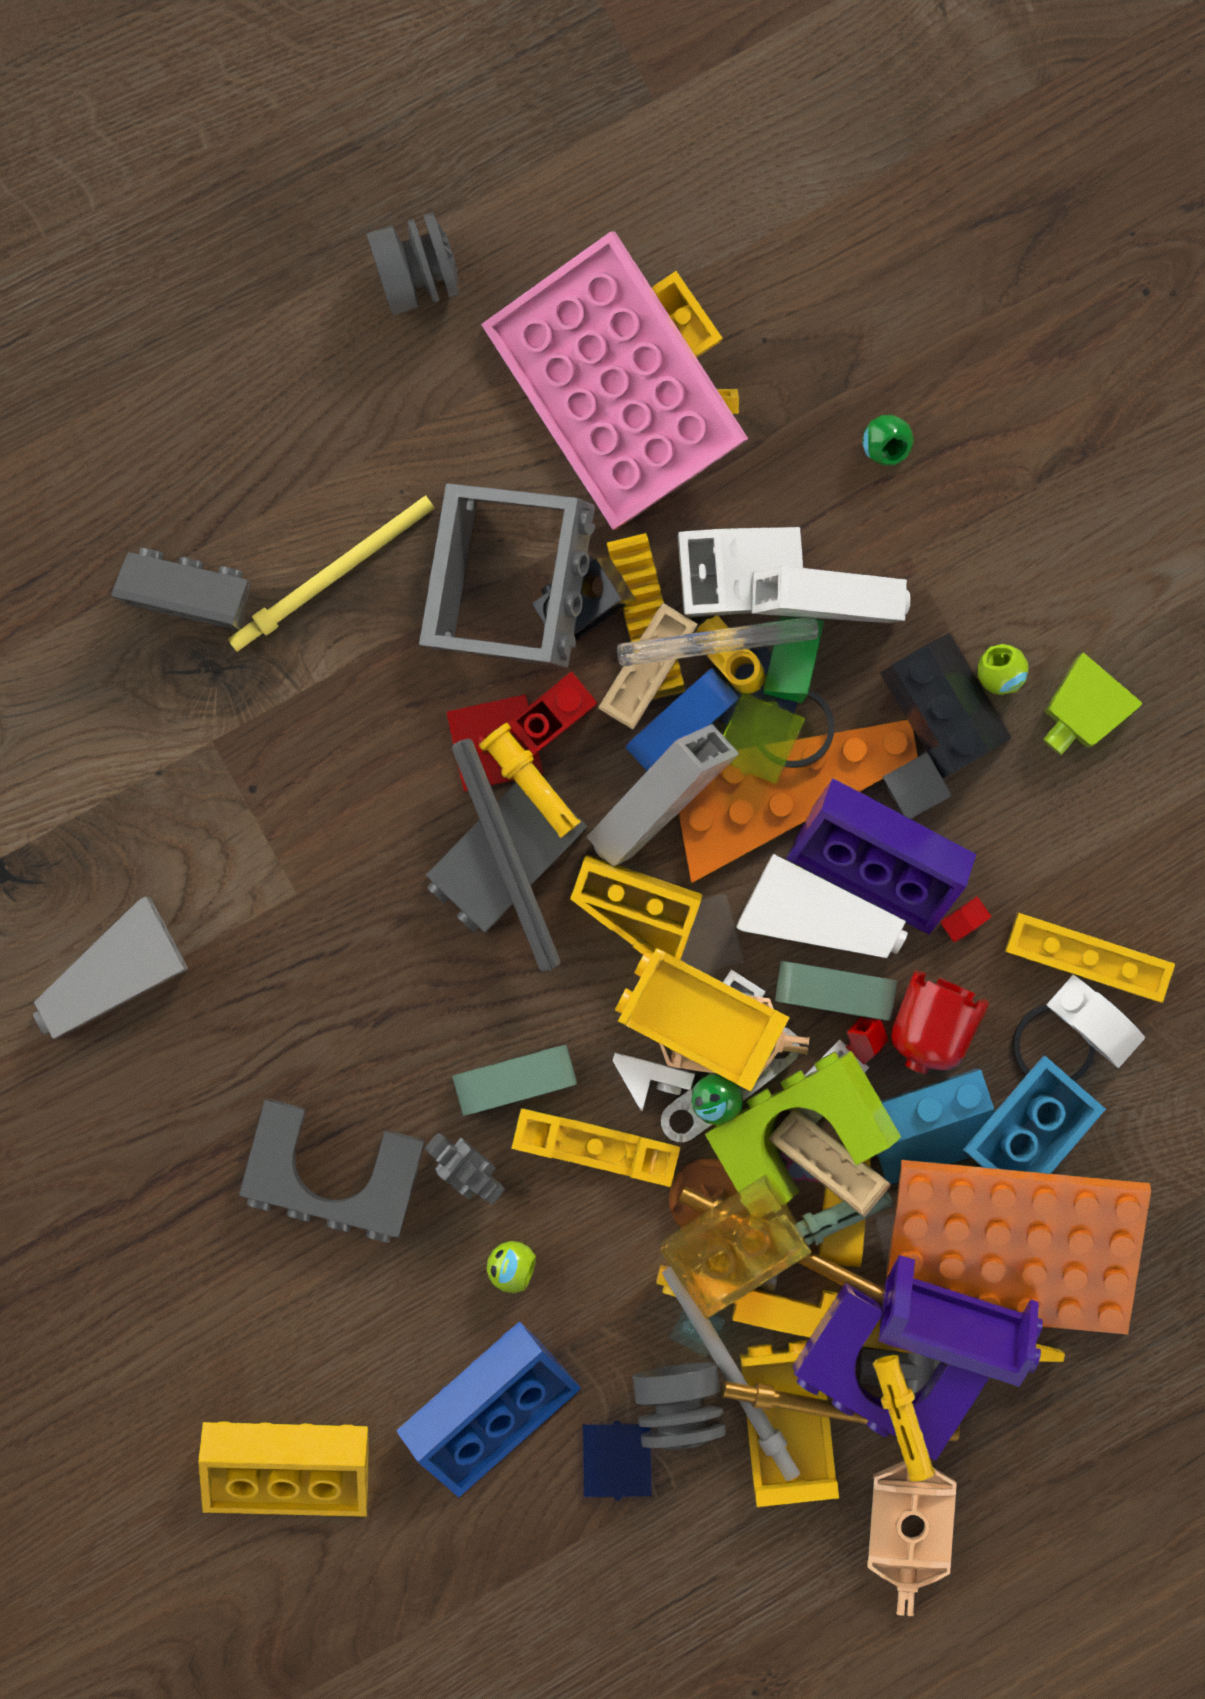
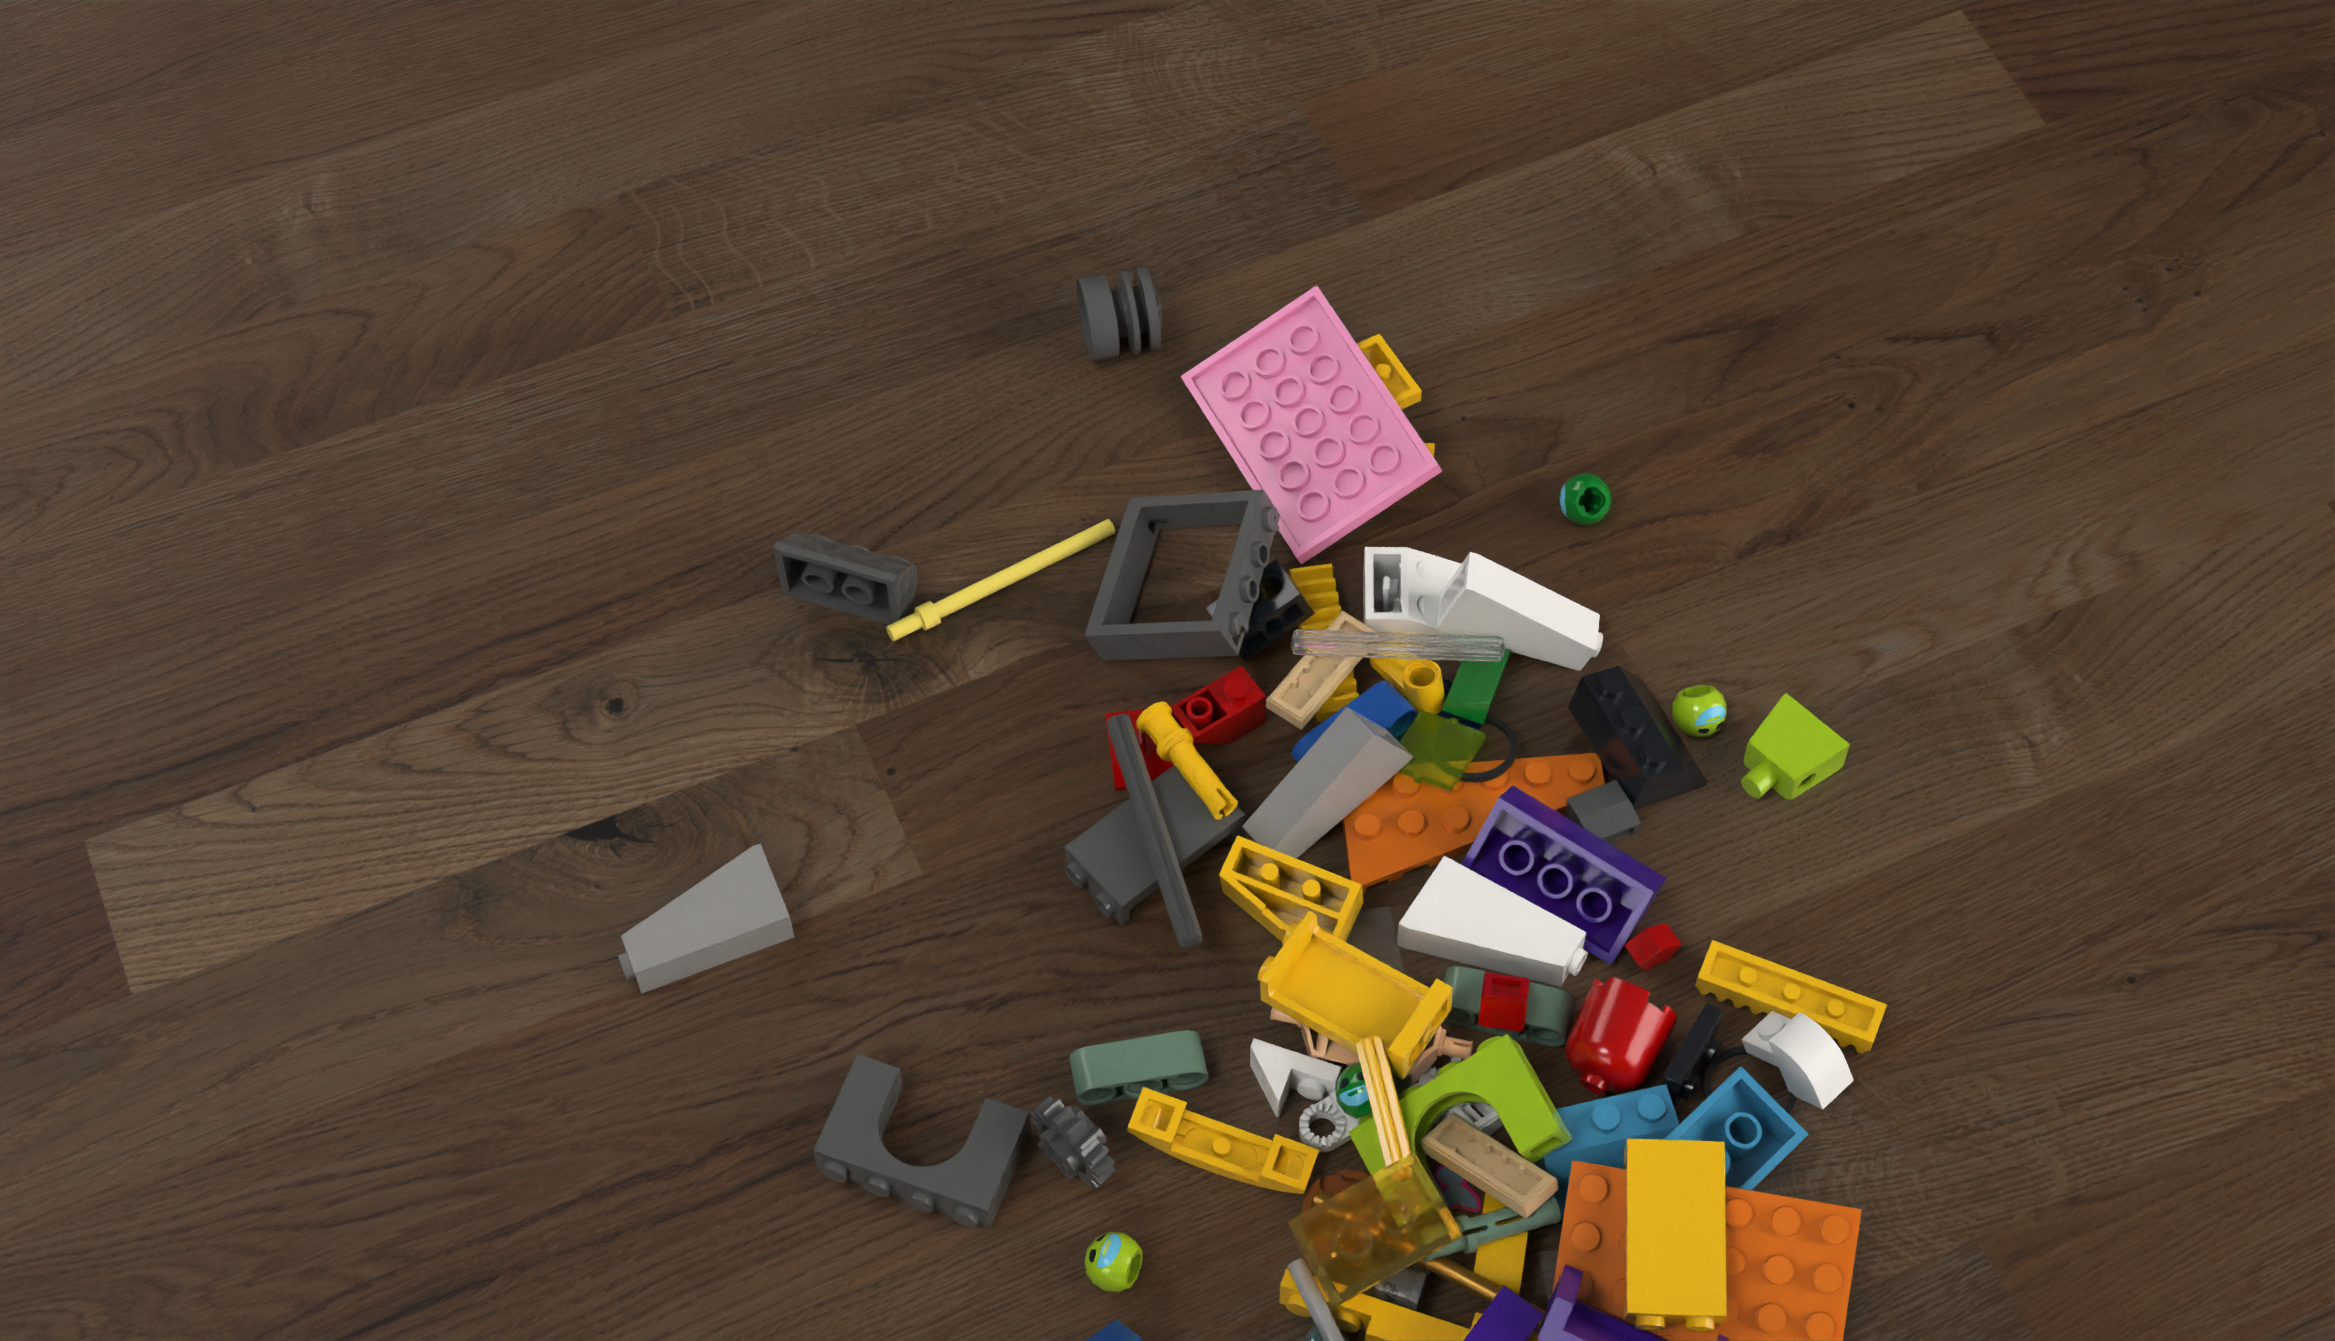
camera: 10 degrees right, 30 degrees down
red piece [845,1017,889,1065] -> none
none -> yellow axle [1356,1036,1415,1175]
none -> red slope [1478,972,1530,1031]
none -> yellow panel [1624,1139,1727,1332]
none -> black plate [1661,1003,1723,1109]

